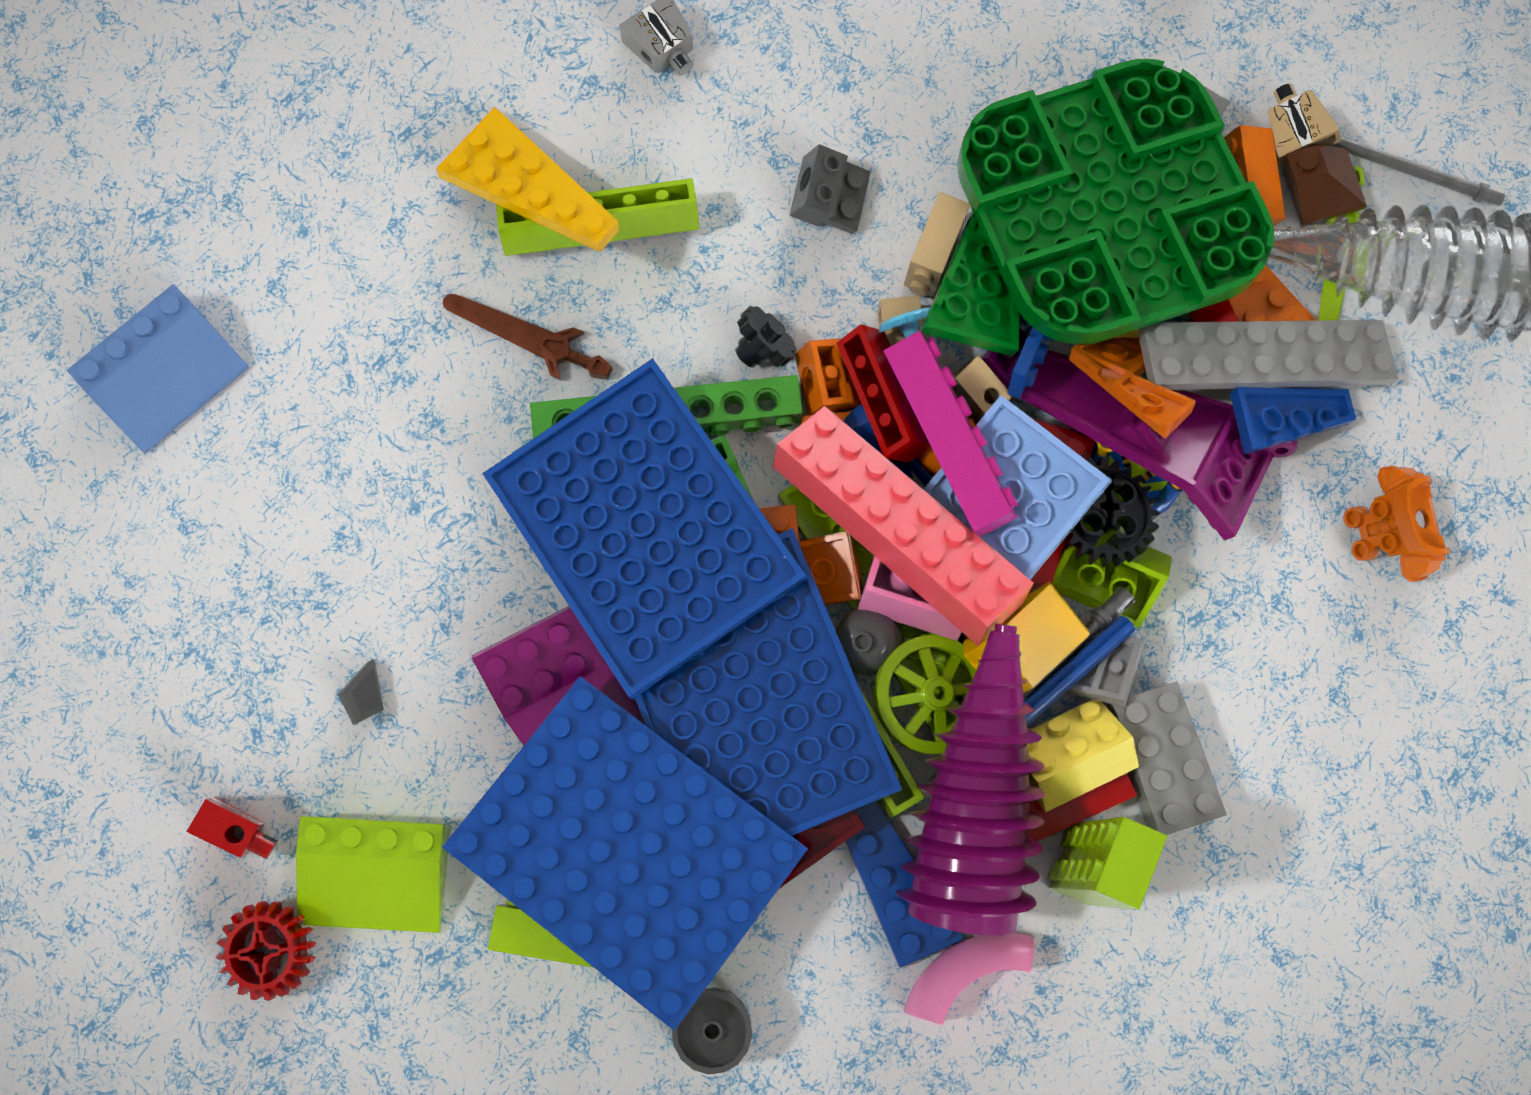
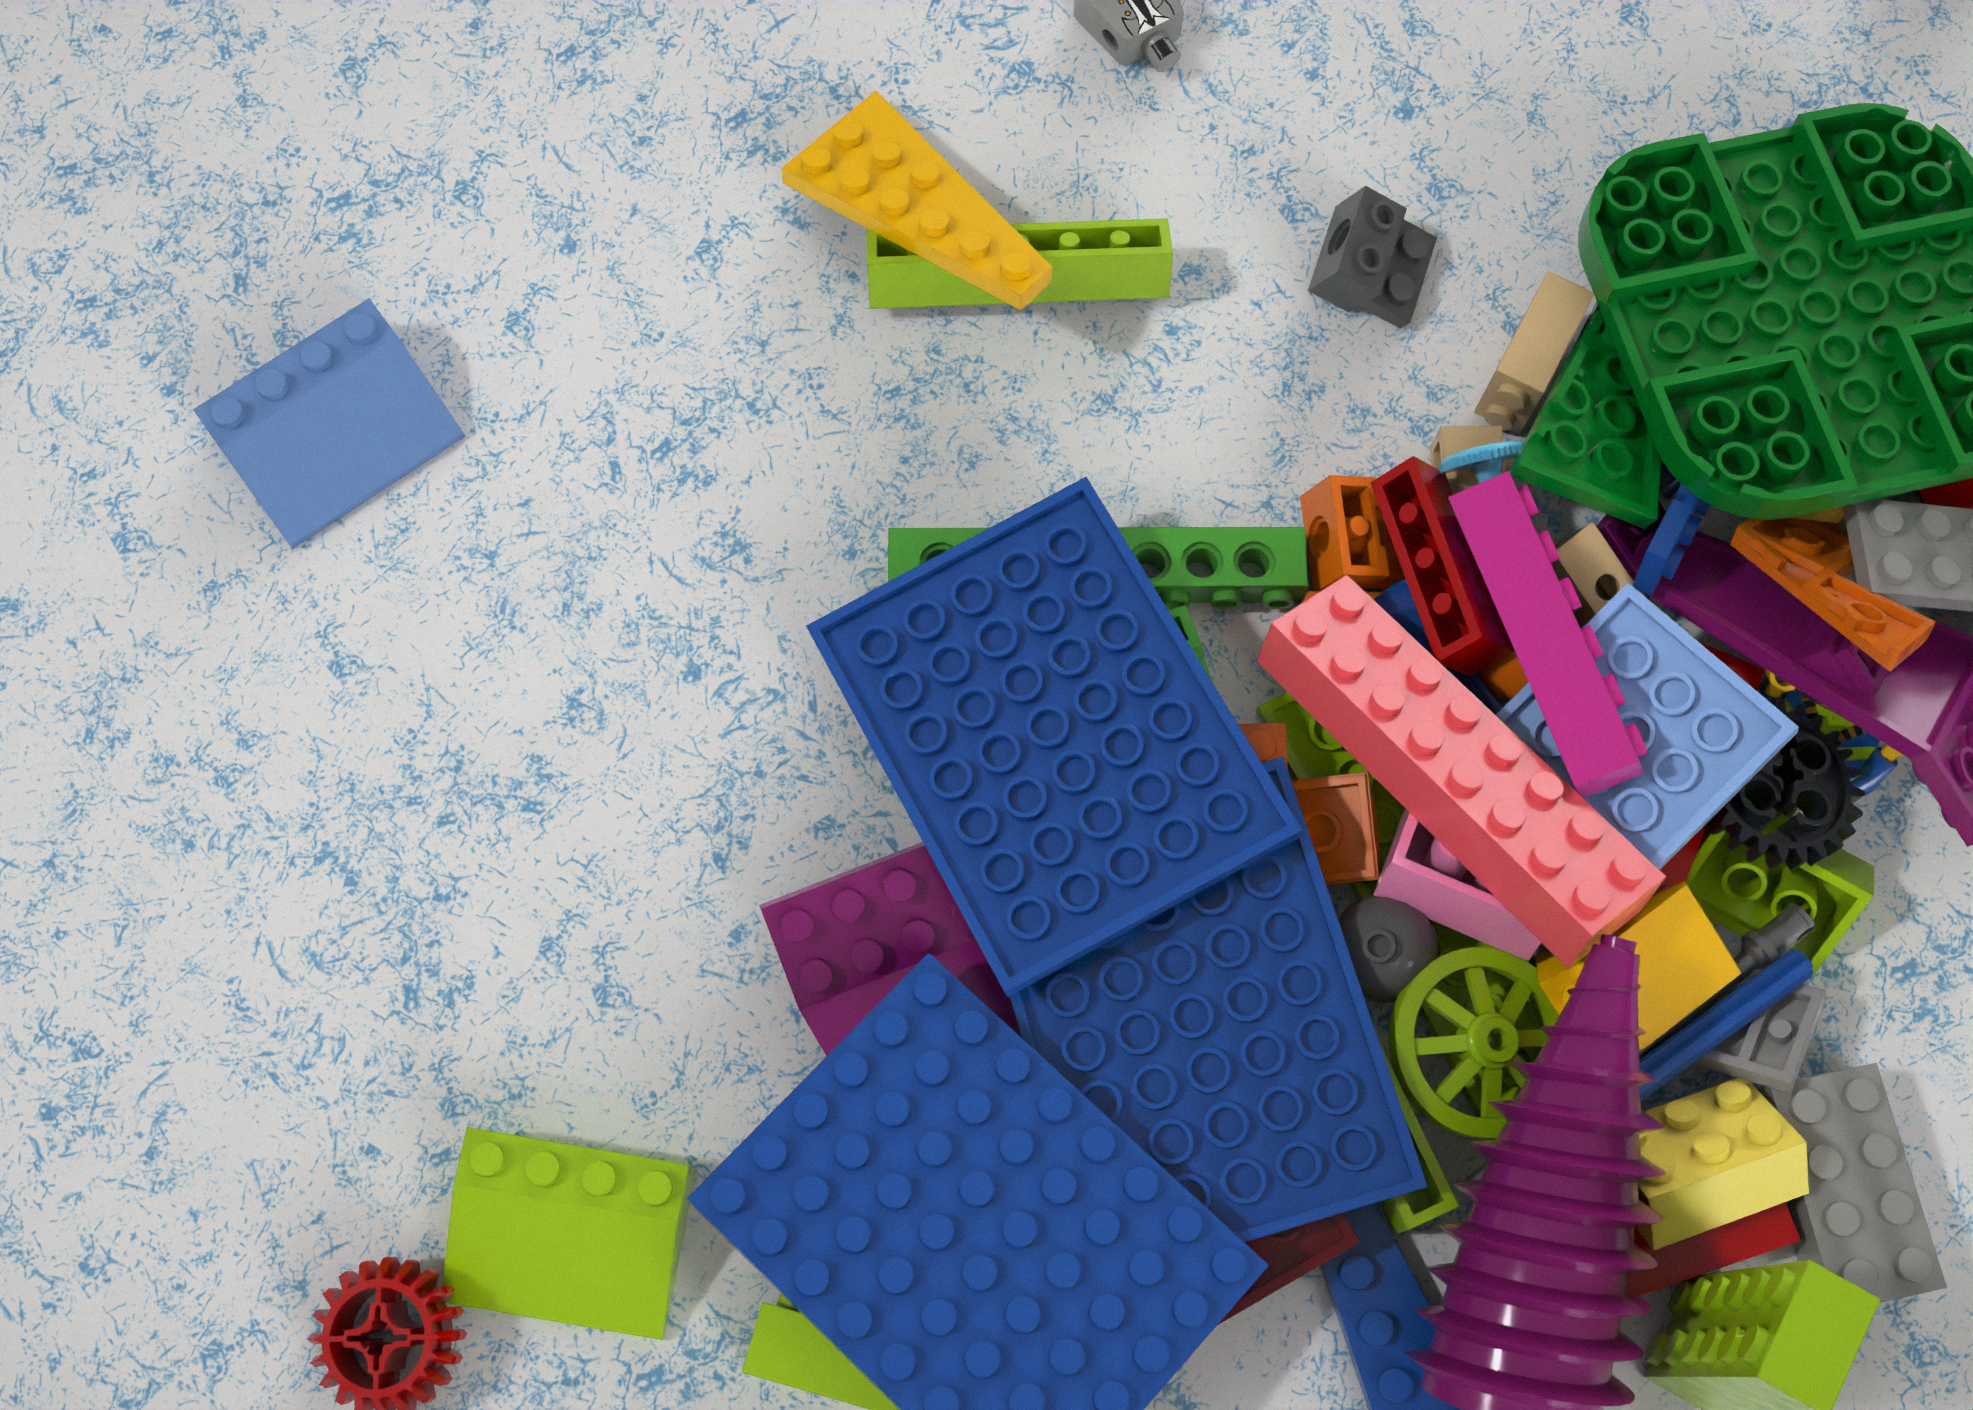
camera: 10 degrees right, 5 degrees down
red torso [186,797,278,860] -> none
dark grey piece [338,659,384,725] -> none
copper sword [443,293,613,380] -> none
black plant [735,306,797,368] -> none

